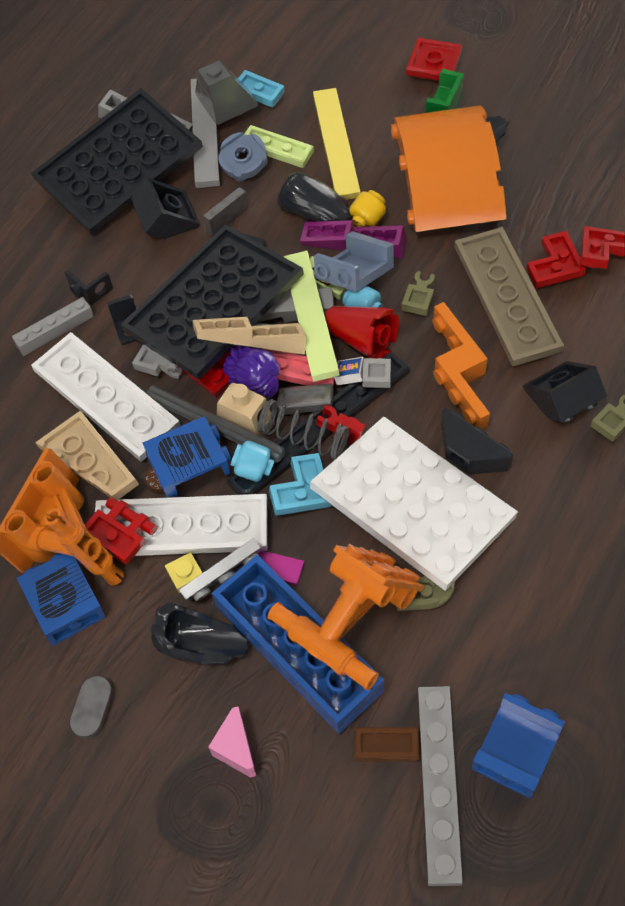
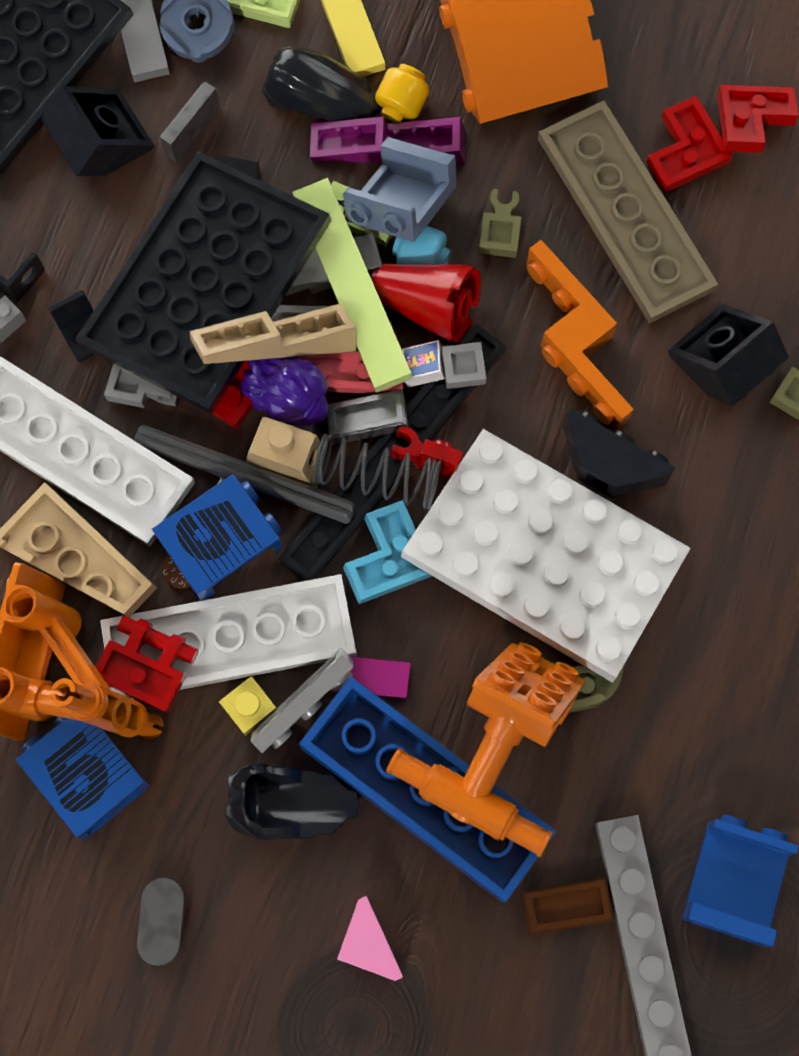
camera: 15 degrees left, 15 degrees up
medium azure head [230,440,274,482] -> none

